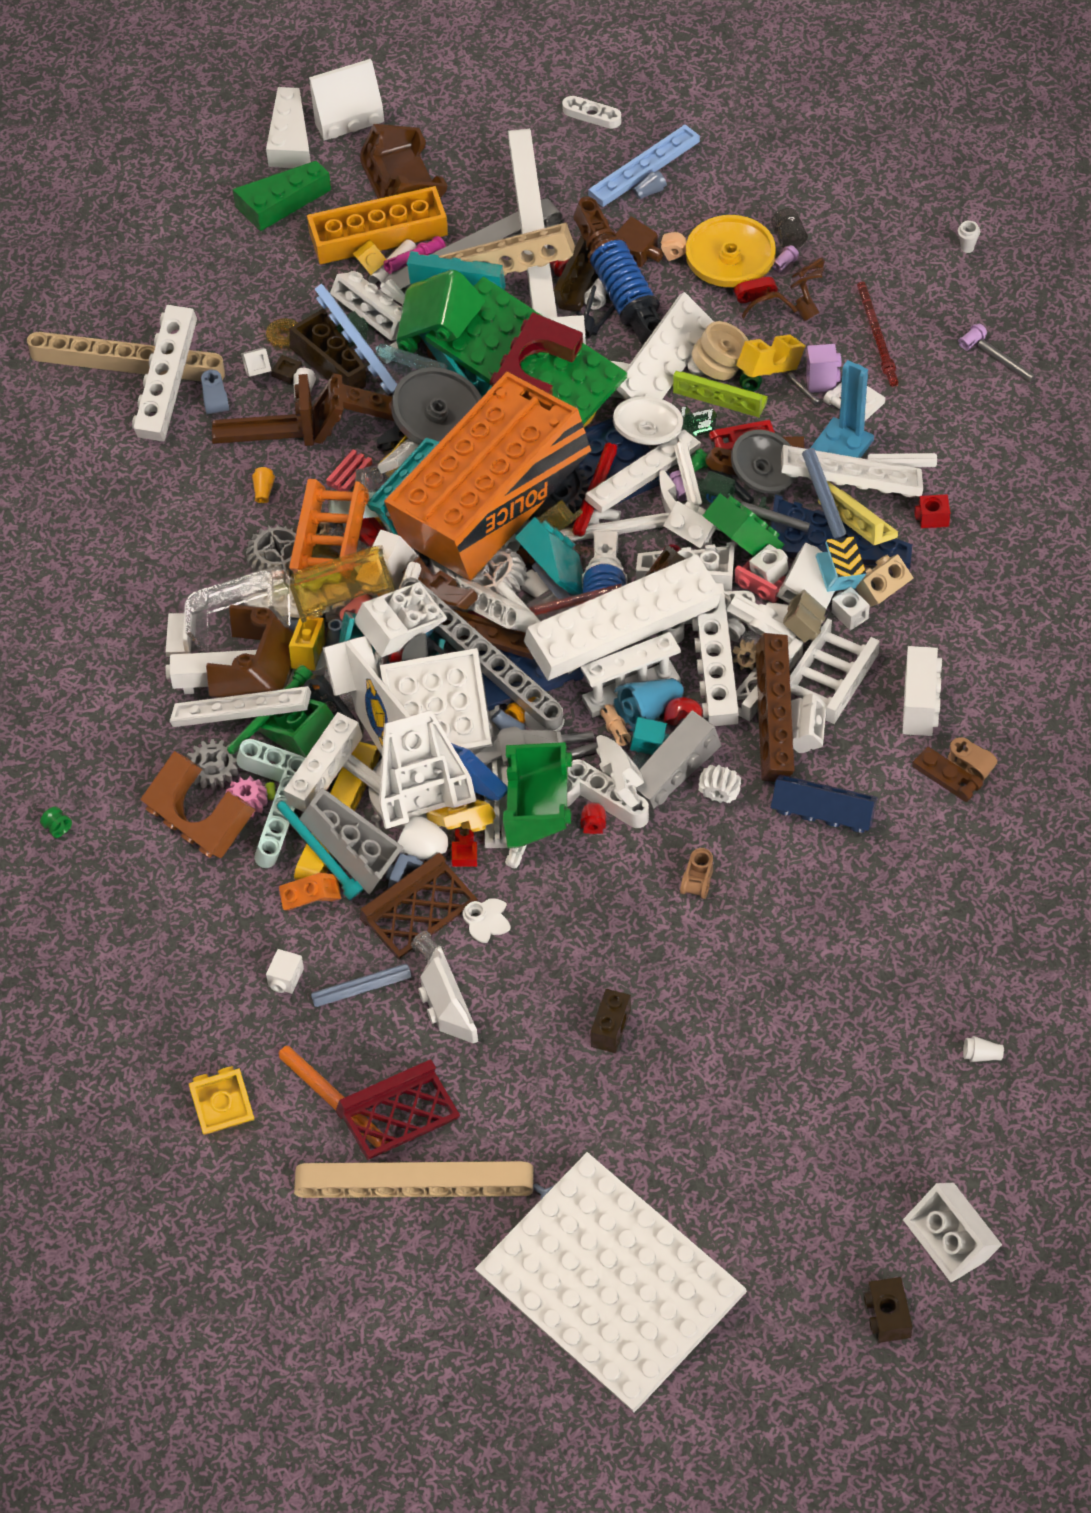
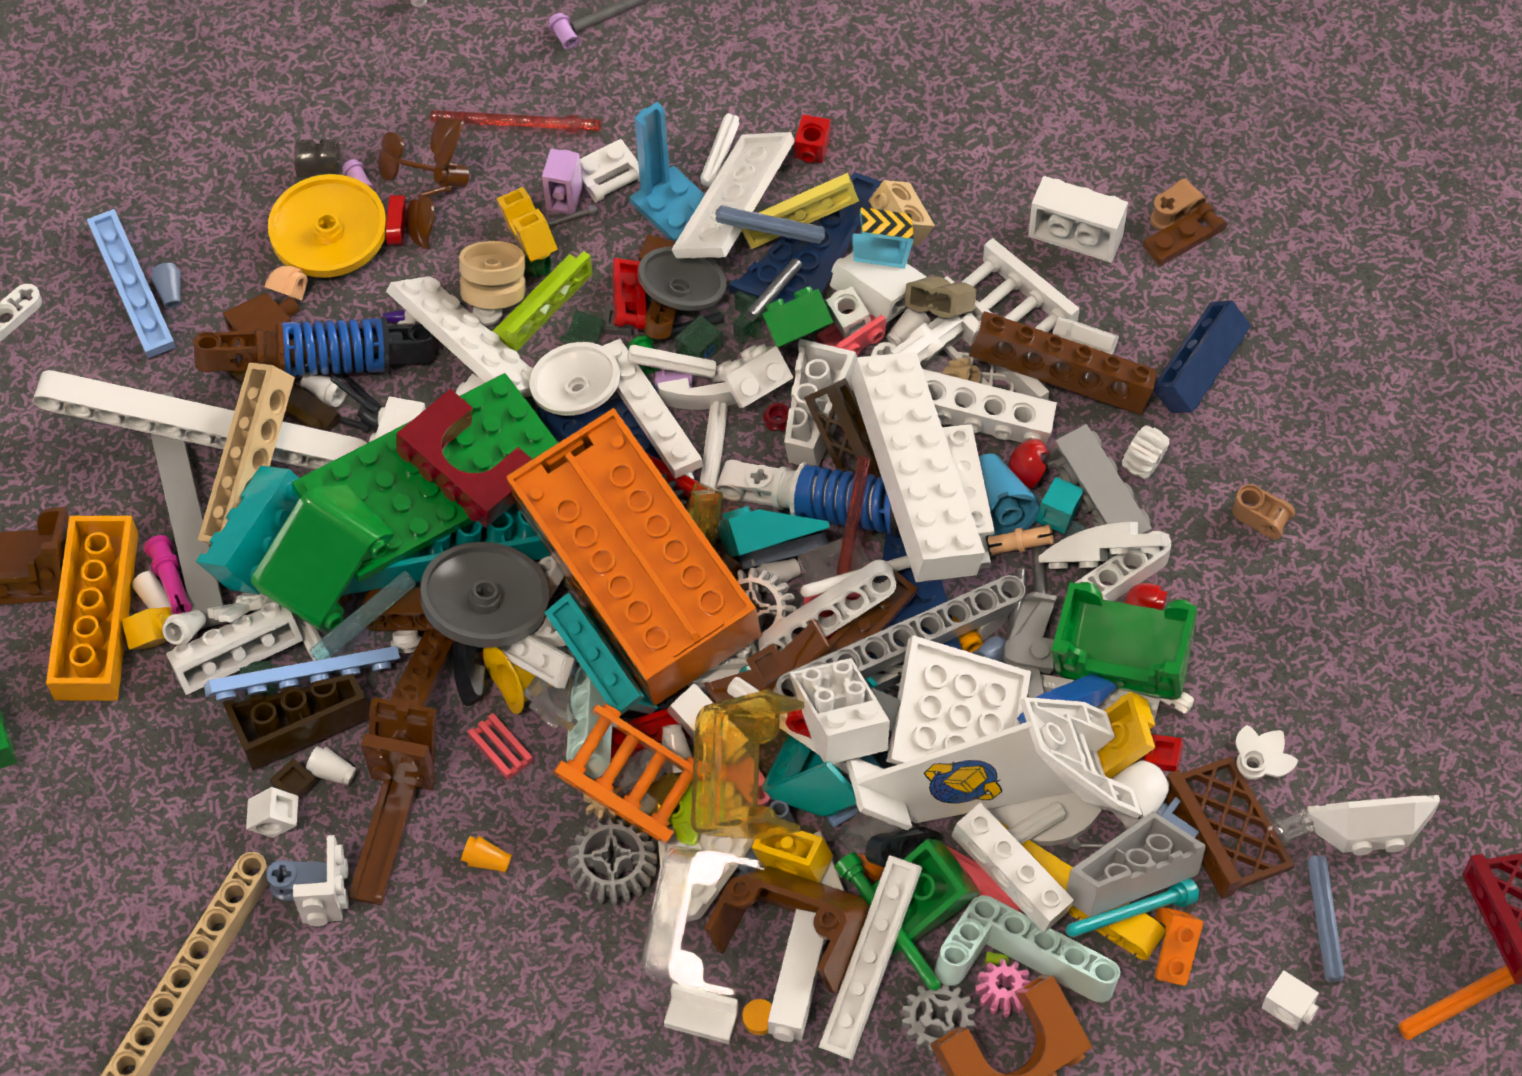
camera: 75 degrees left, 5 degrees up
white brick [132,305,197,441] -> none
clear yellow gear [266,318,298,349] -> none
dark brown brick [590,989,631,1053] -> none
white brick [832,587,870,631] -> none
none -> white cone [163,610,206,645]
none -> white bracket [293,835,349,926]

